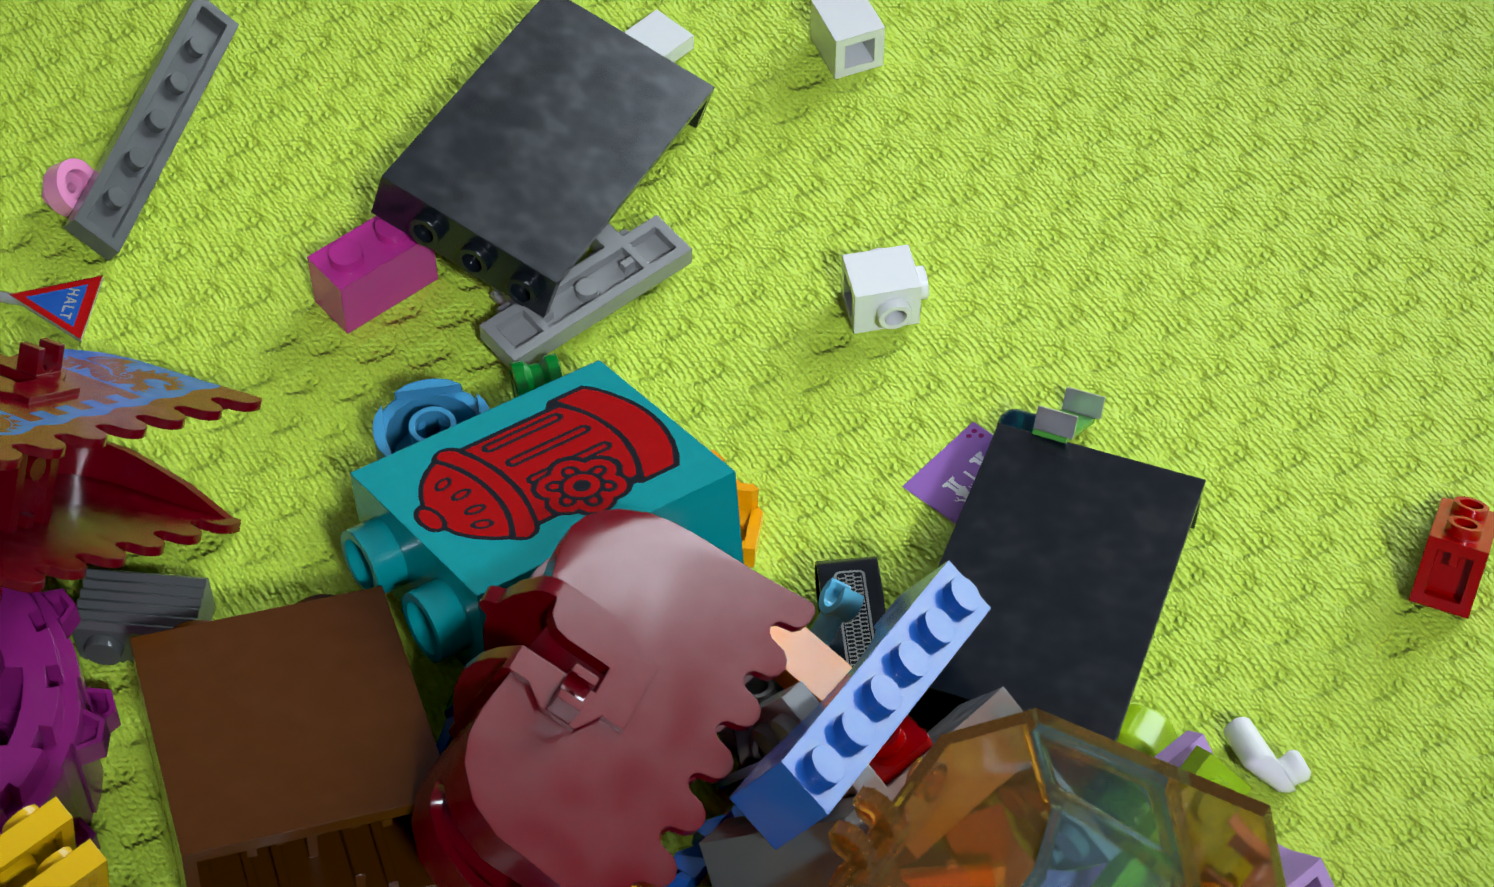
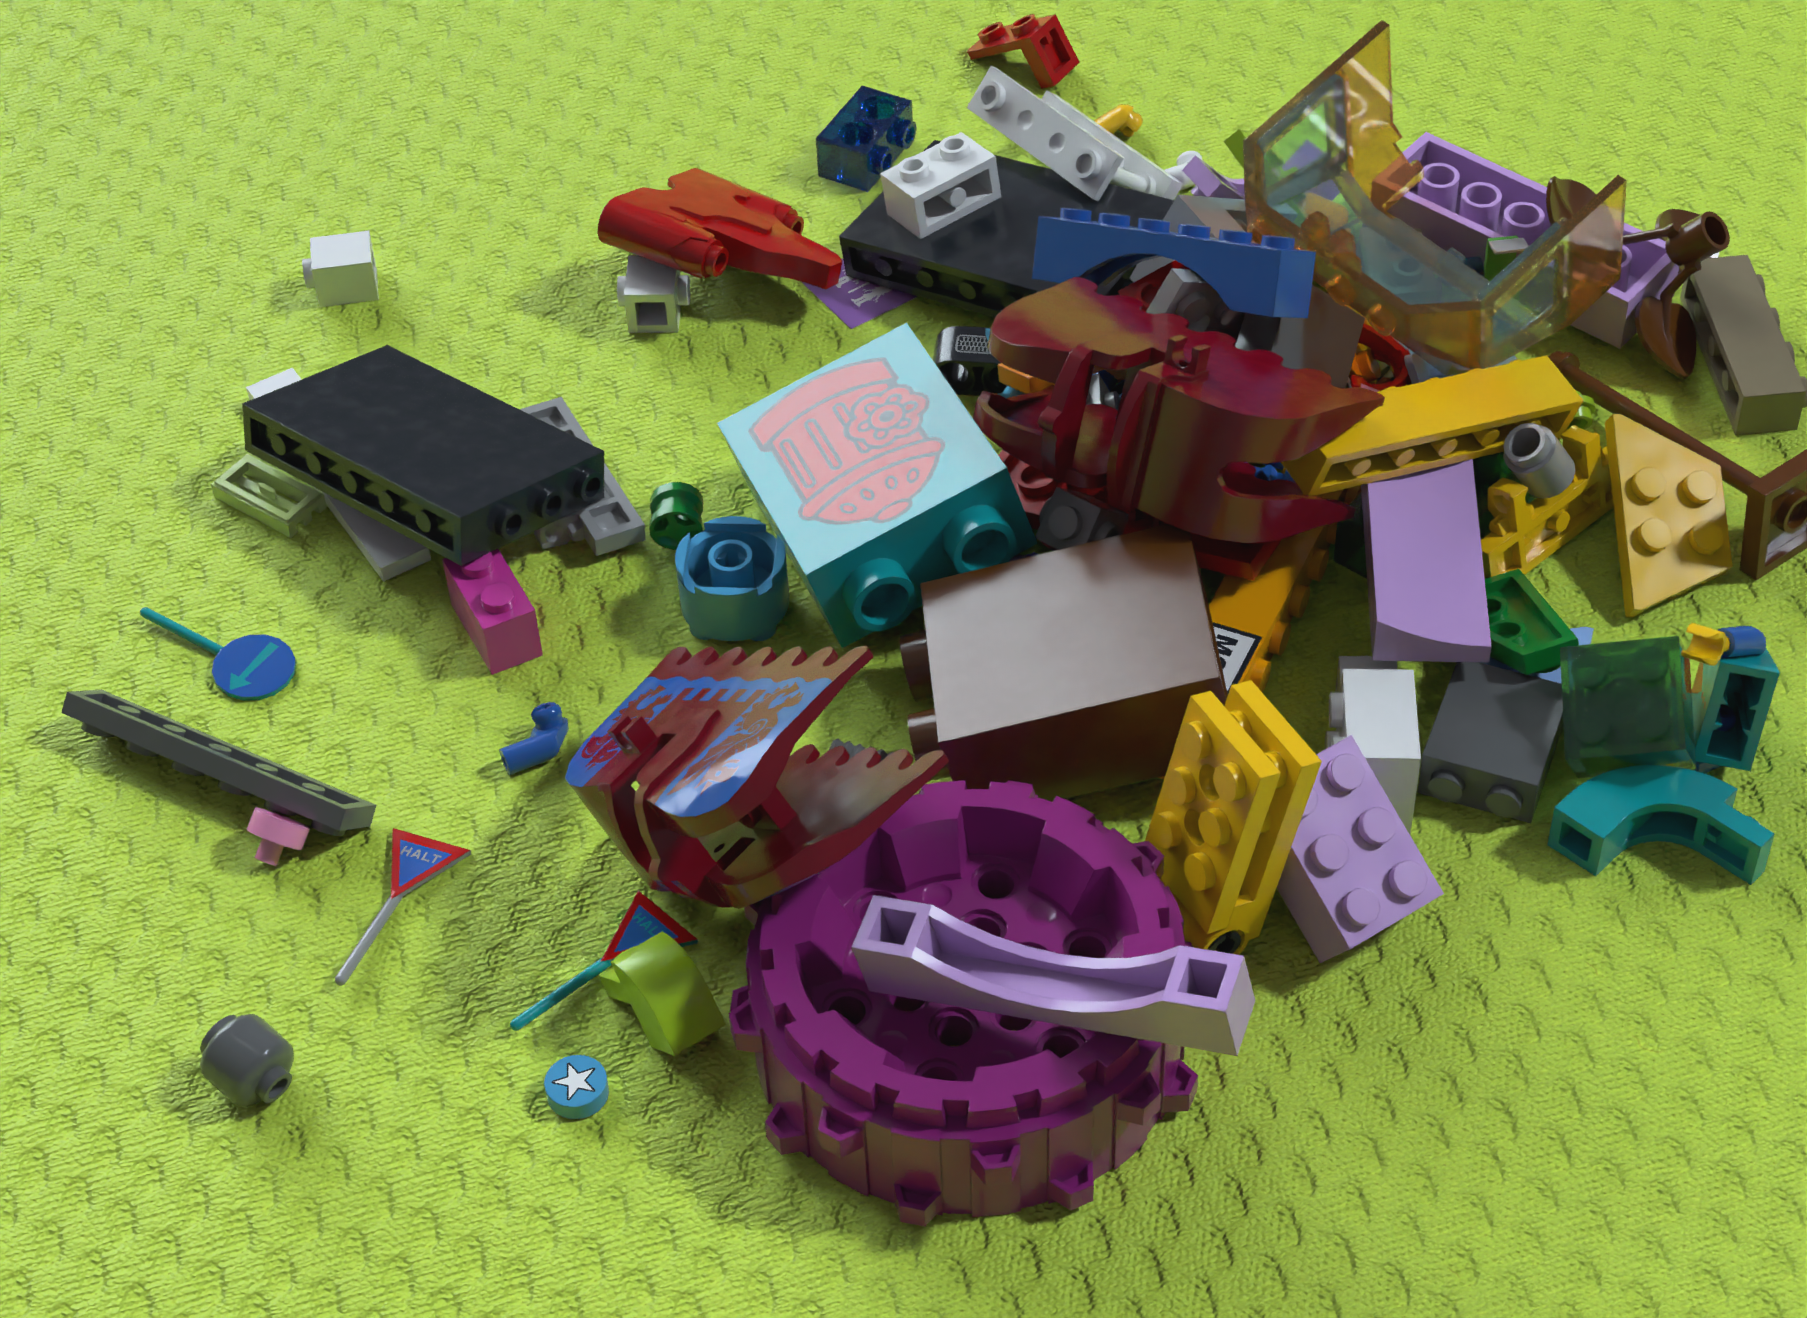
camera: 75 degrees left, 5 degrees down
flat silver piece [997,386,1106,444] -> none
none -> blue piece [140,607,296,701]
none -> blue arm [499,702,569,775]
none -> red rock [597,168,842,289]
none -> brick [816,85,917,192]
none -> white brick [880,132,1001,239]
none -> white fence [967,66,1183,201]
none -> yellow arm [1094,104,1143,137]

